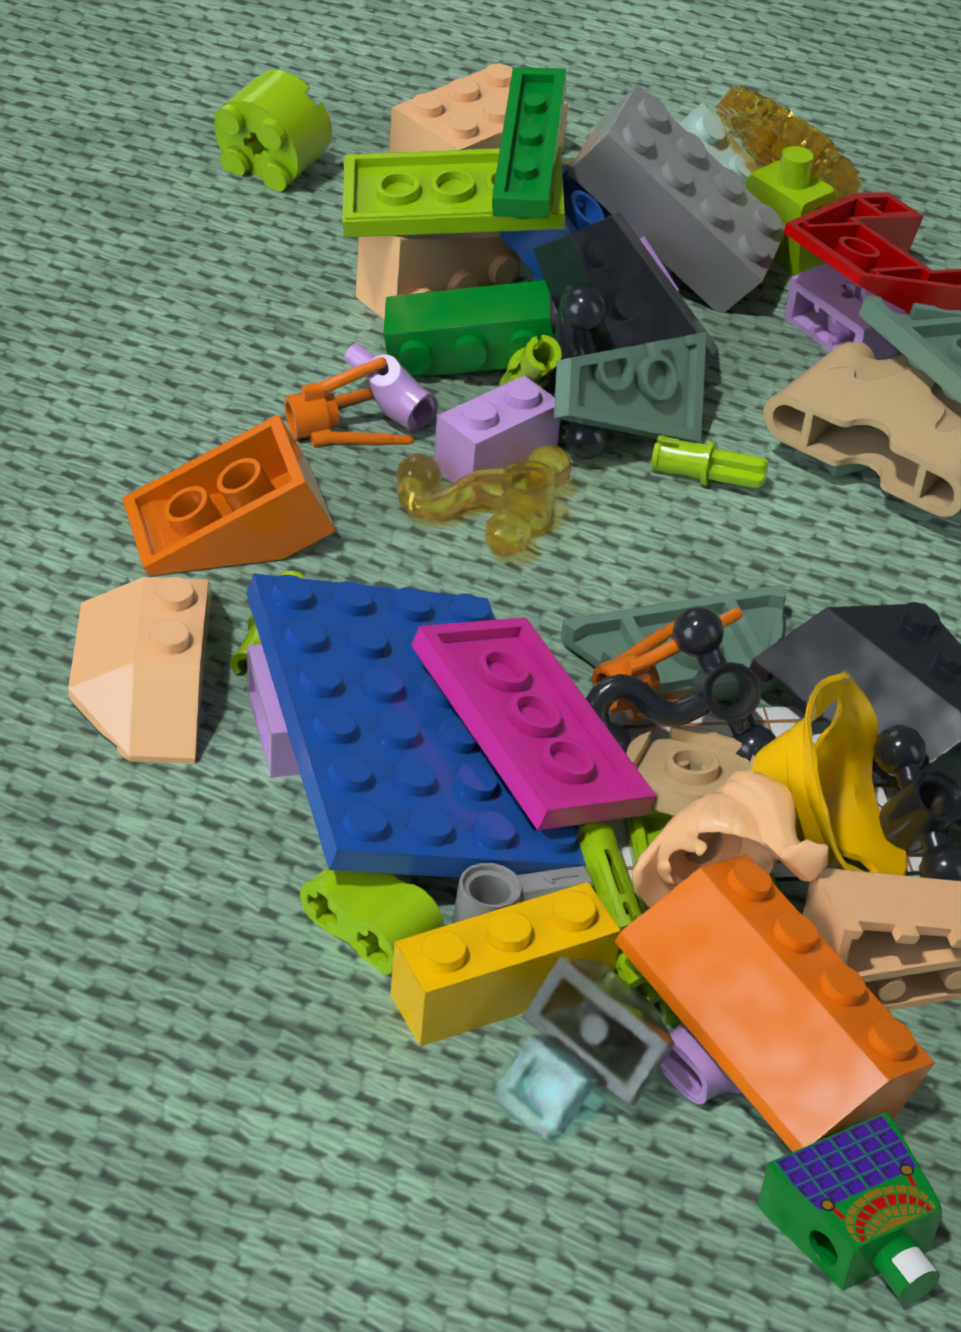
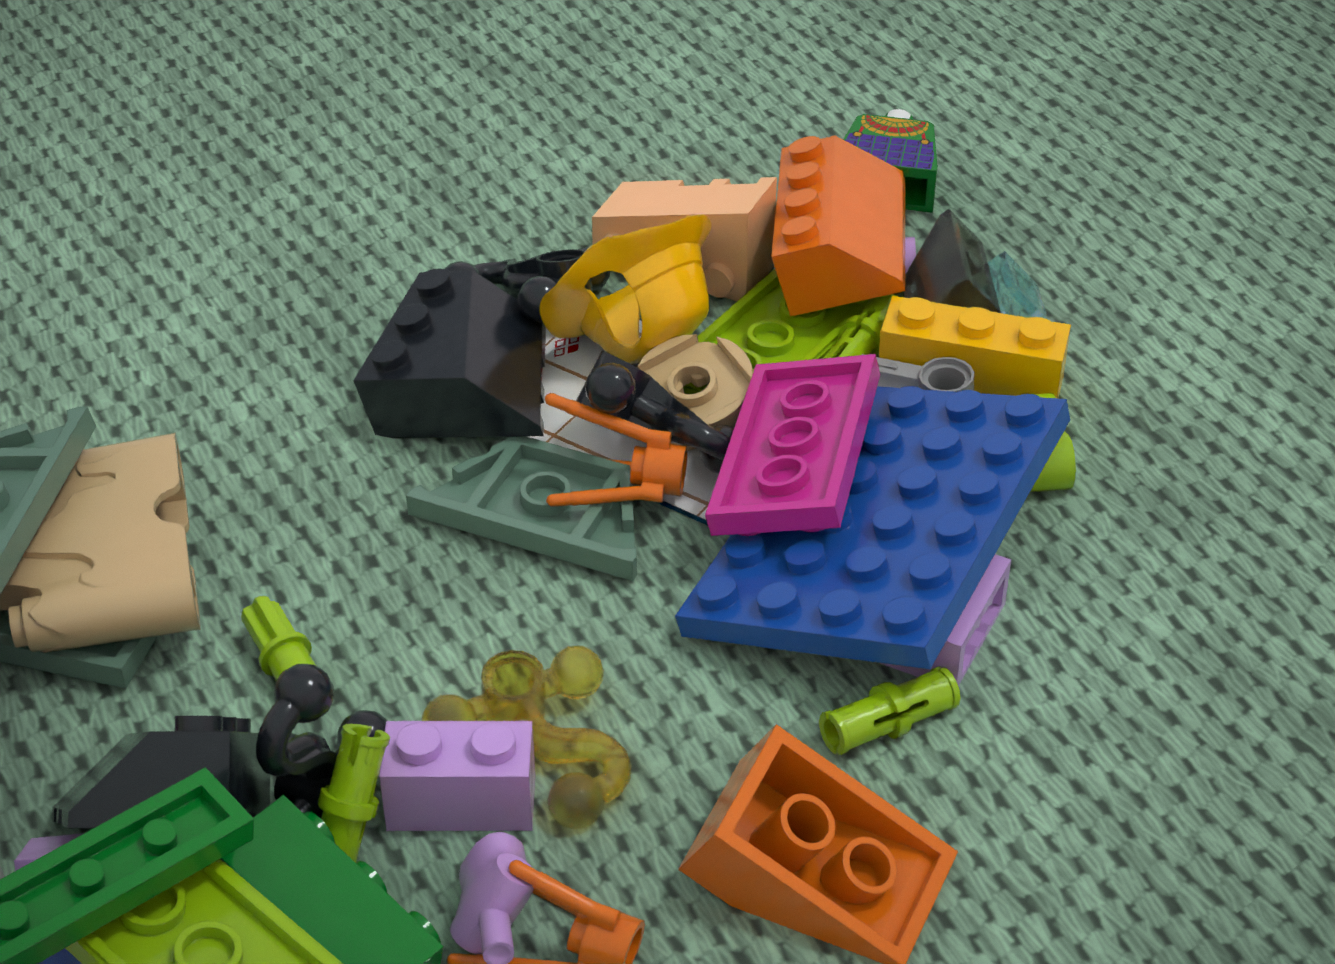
camera: 135 degrees left, 0 degrees up
light nougat wedge [68,577,212,764] -> none
sand green wing [554,332,706,443] -> none
light nougat piece [632,771,828,908] -> none

